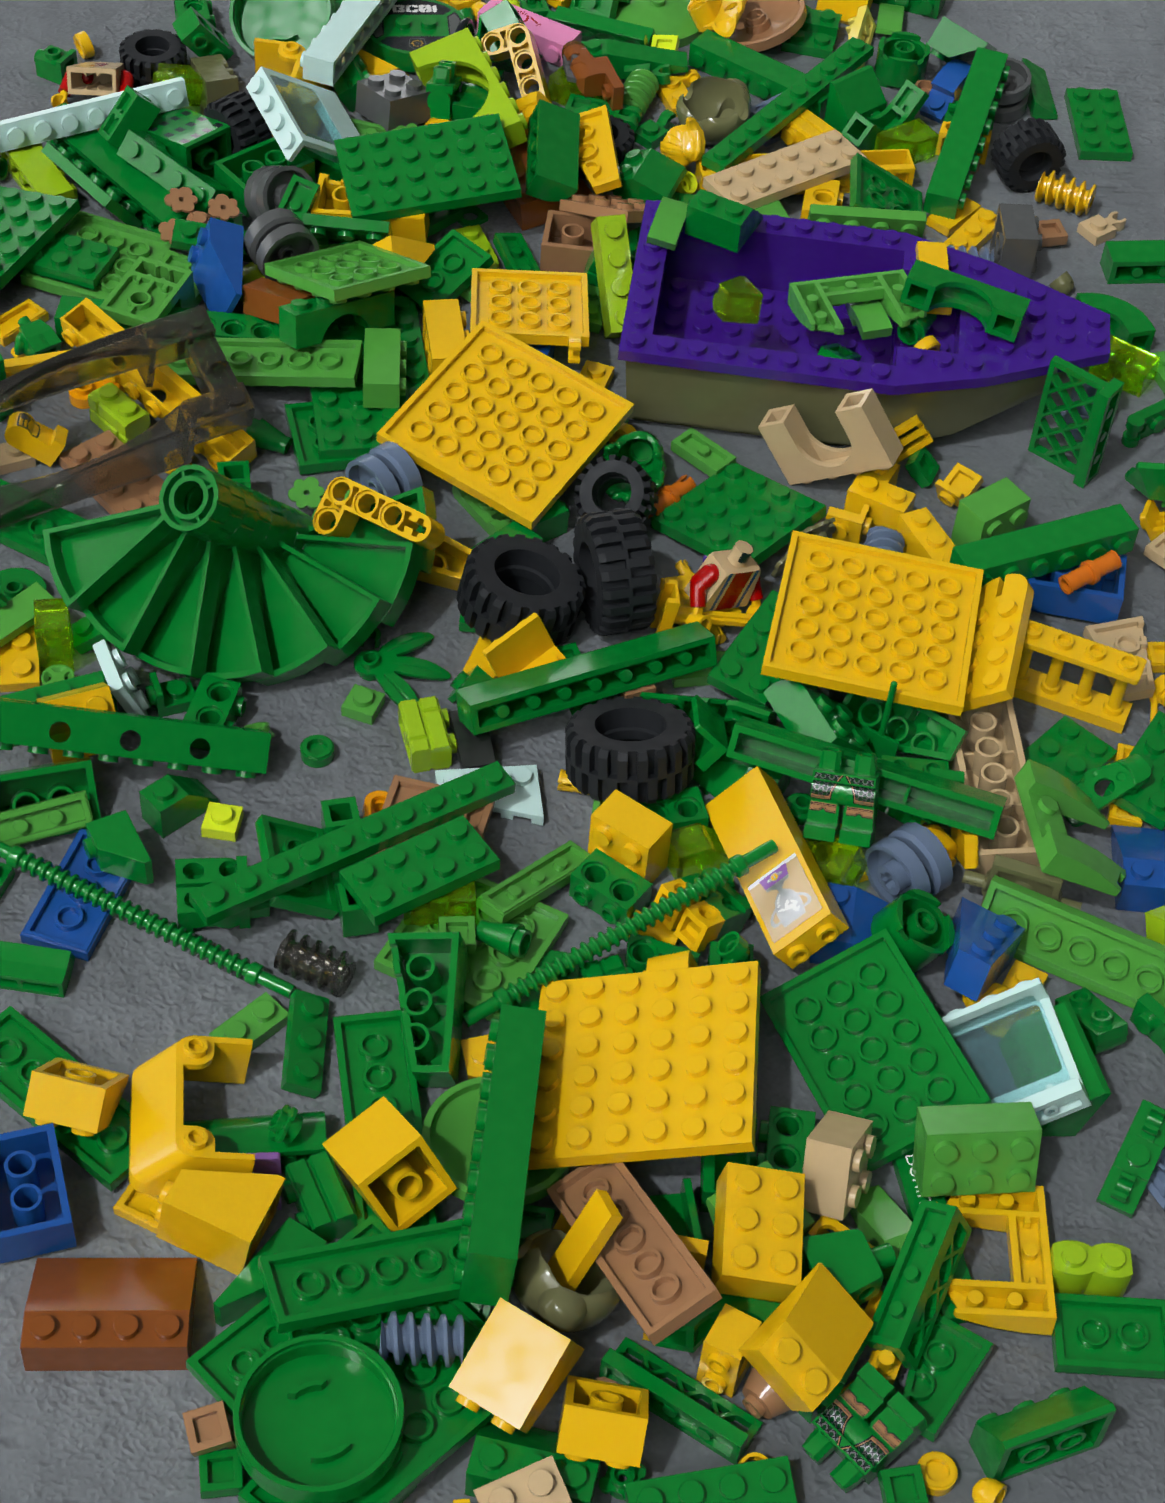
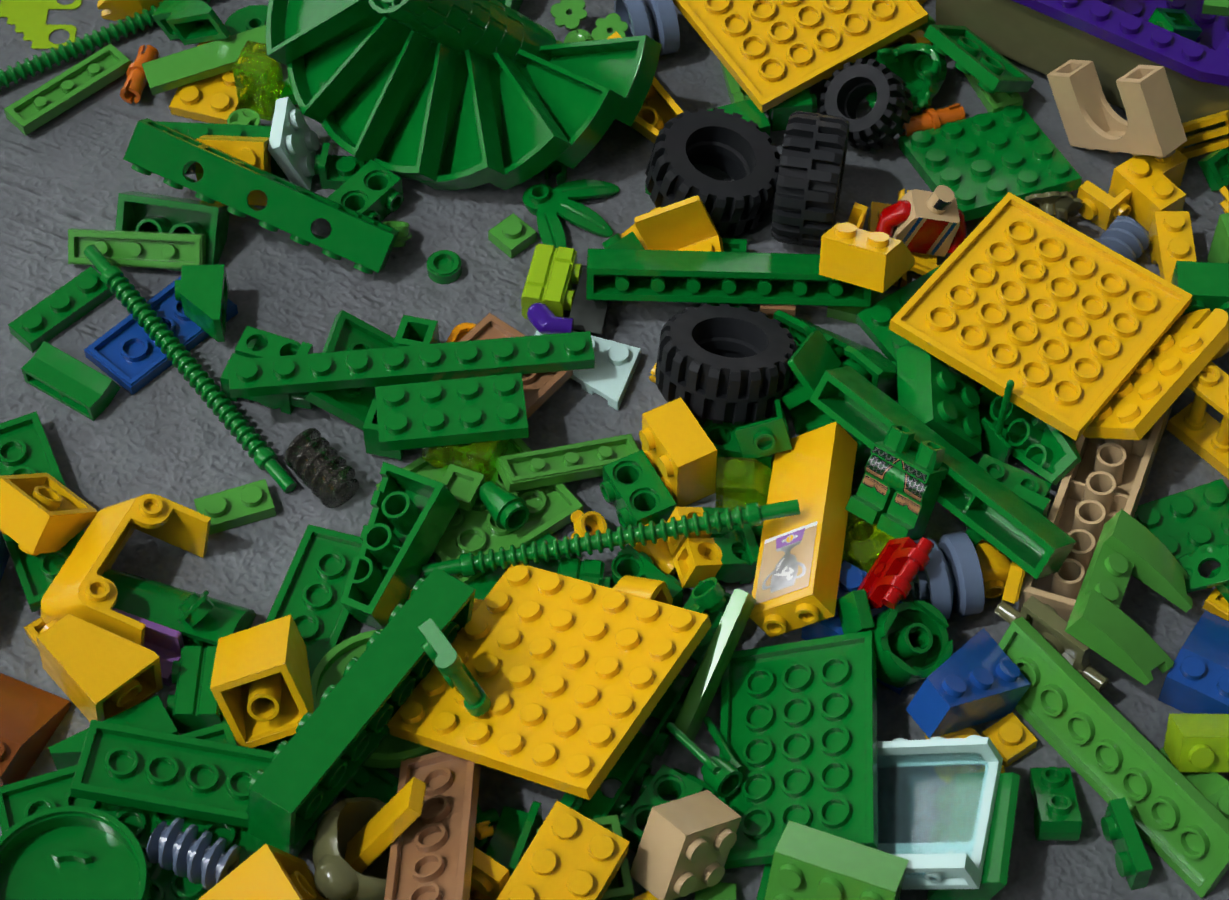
camera: 30 degrees right, 5 degrees up
green slope [139,774,219,838] -> none
neon yellow plate [201,802,244,842] -> none
green plate [281,989,330,1099] -> none
yellow beam [312,476,445,549] -> none
none -> green plate [418,618,491,717]
none -> dark purple arm [527,302,574,334]
none -> yellow plate [570,510,607,539]
none -> green plant [666,716,744,798]
none -> bright green tile [674,588,756,742]
none -> green bracket [735,399,792,461]
none -> yellow slope [819,223,915,293]
none -> green tile [836,589,875,634]
none -> red plate [857,537,934,609]
none -> green plate [923,24,1034,94]

